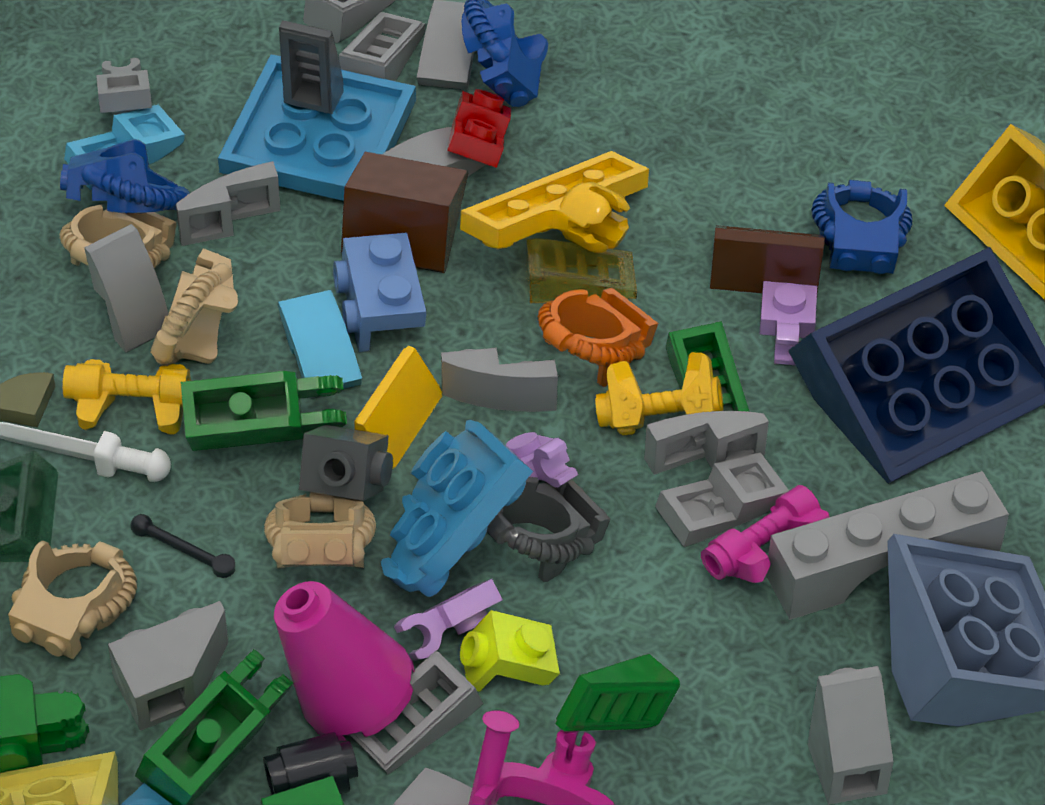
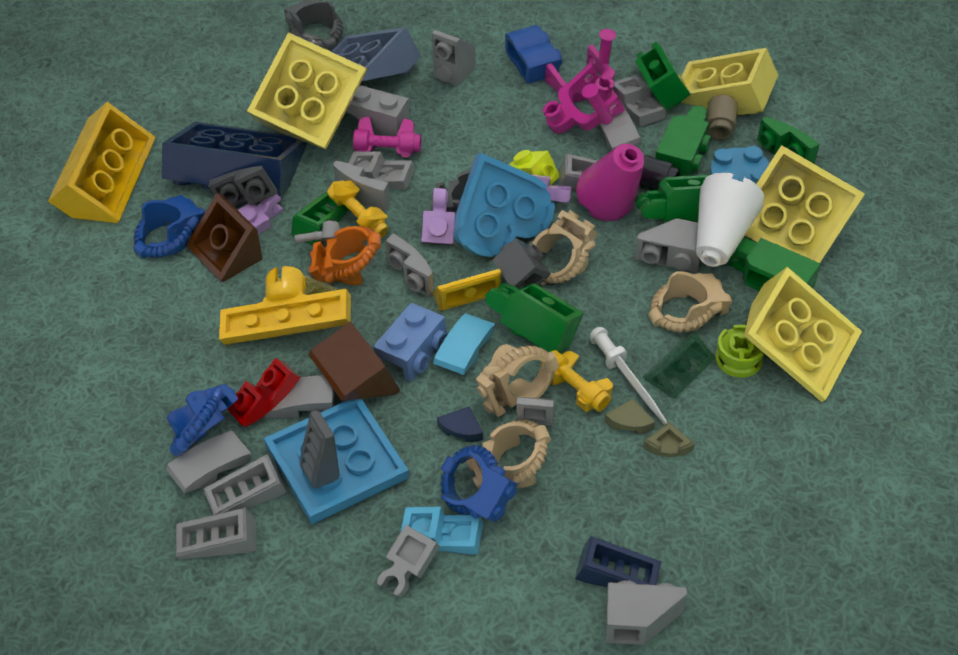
camera: 135 degrees left, 0 degrees up
black hinge [130,514,235,578] -> none
light grey slope [176,161,280,246] -> none
green slope [555,654,680,731] -> none
none -> dark grey slope [208,166,278,206]
none -> light yellow slope [247,32,367,149]
none -> light grey hand [295,221,340,243]
none -> dark blue tile [437,406,483,442]
none -> white cone [696,173,764,267]

